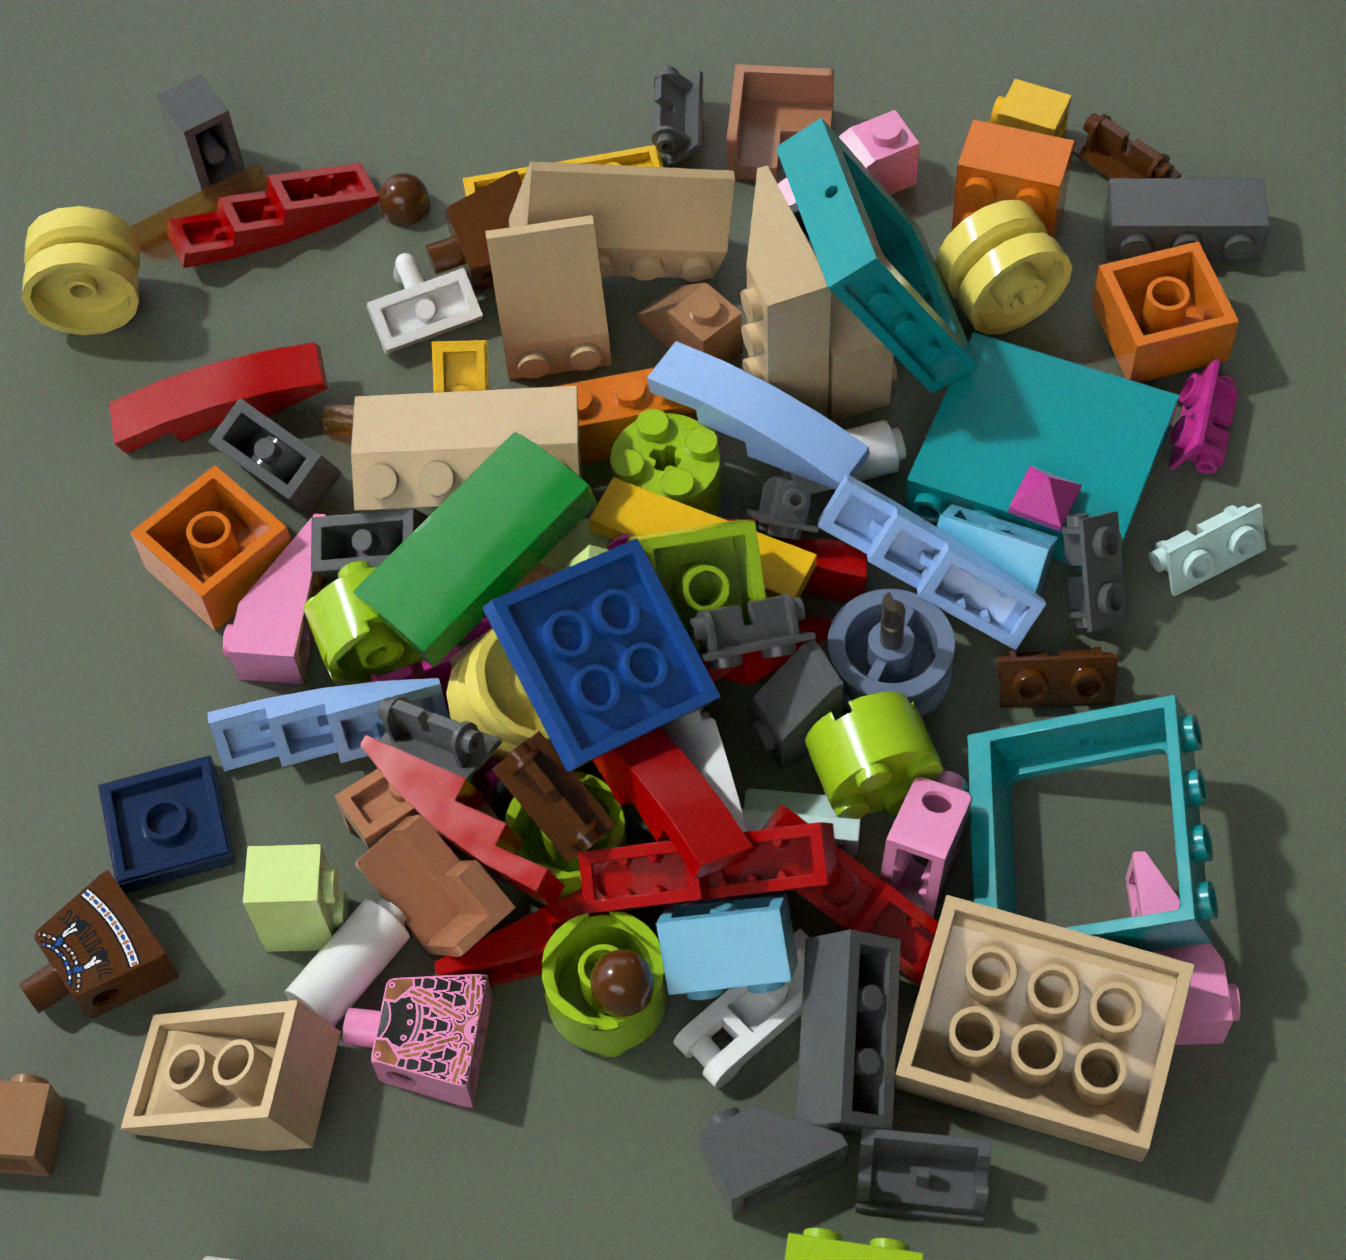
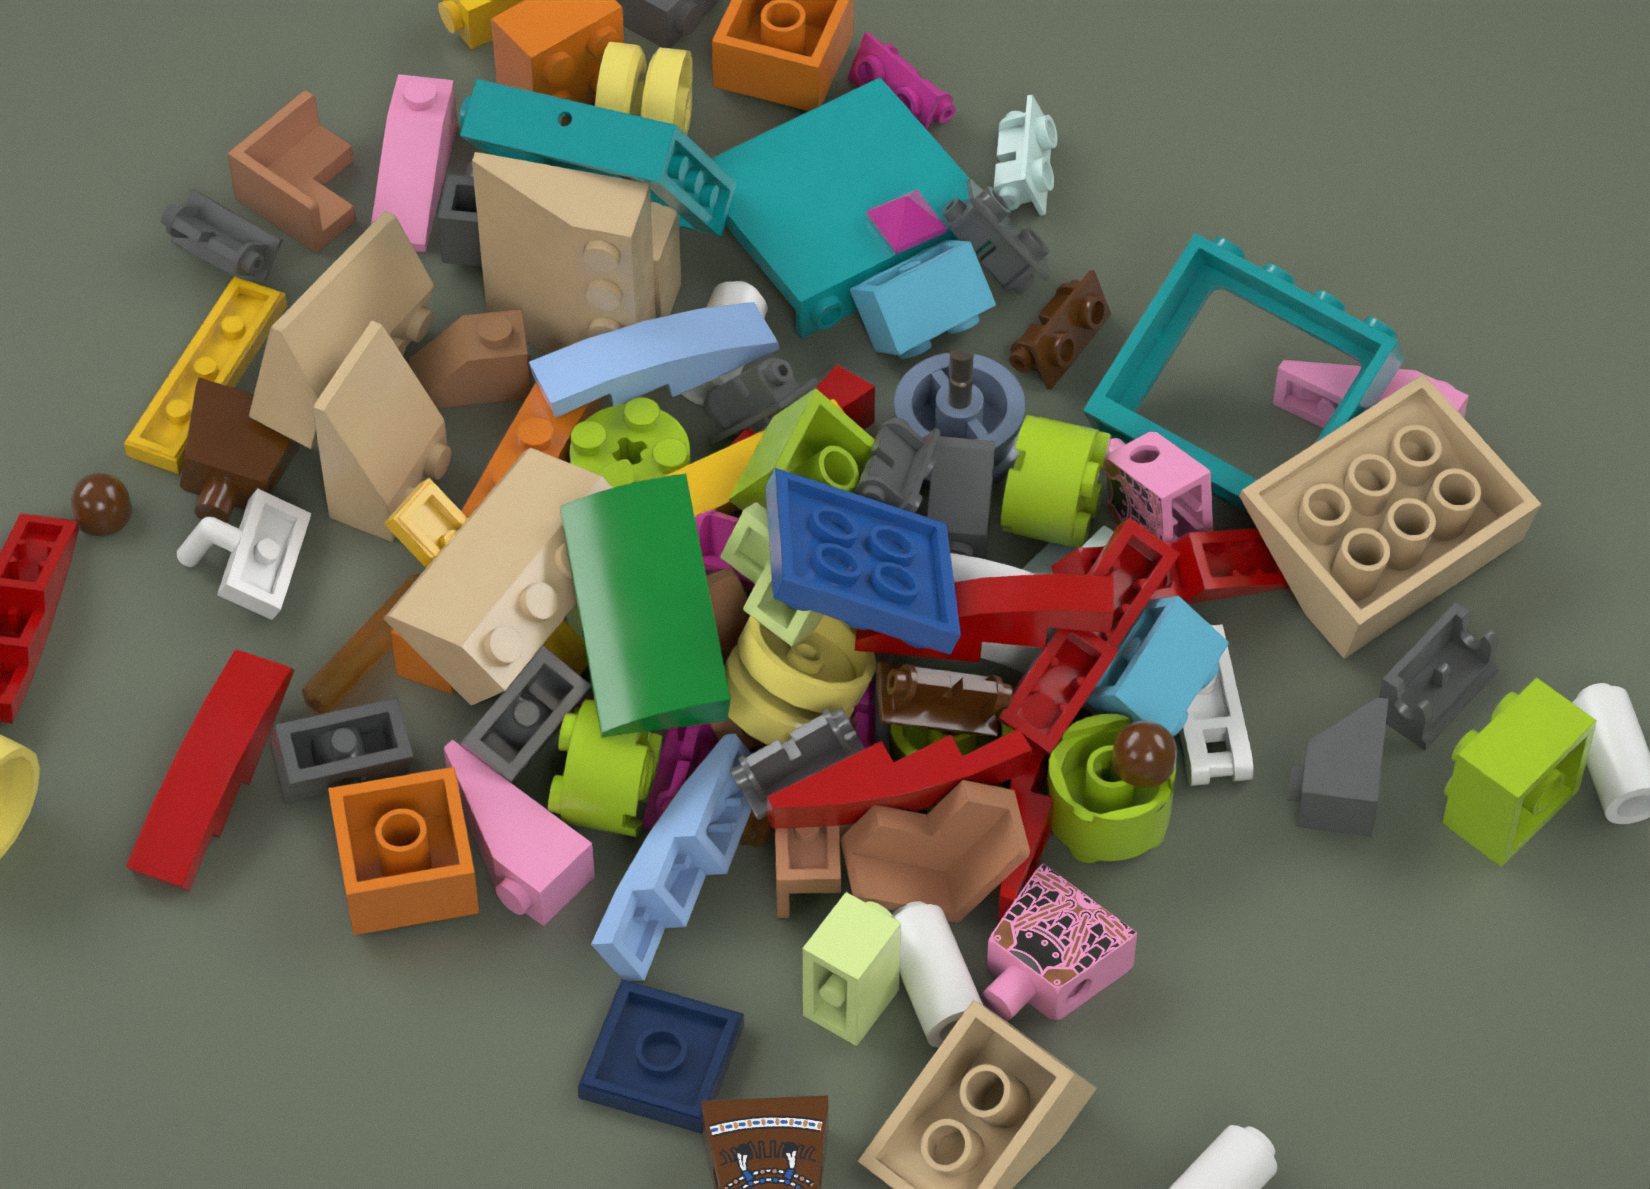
camera: 60 degrees left, 5 degrees down
dark grey brick [796,929,901,1135] -> none
light blue slope [817,473,1046,650] -> none

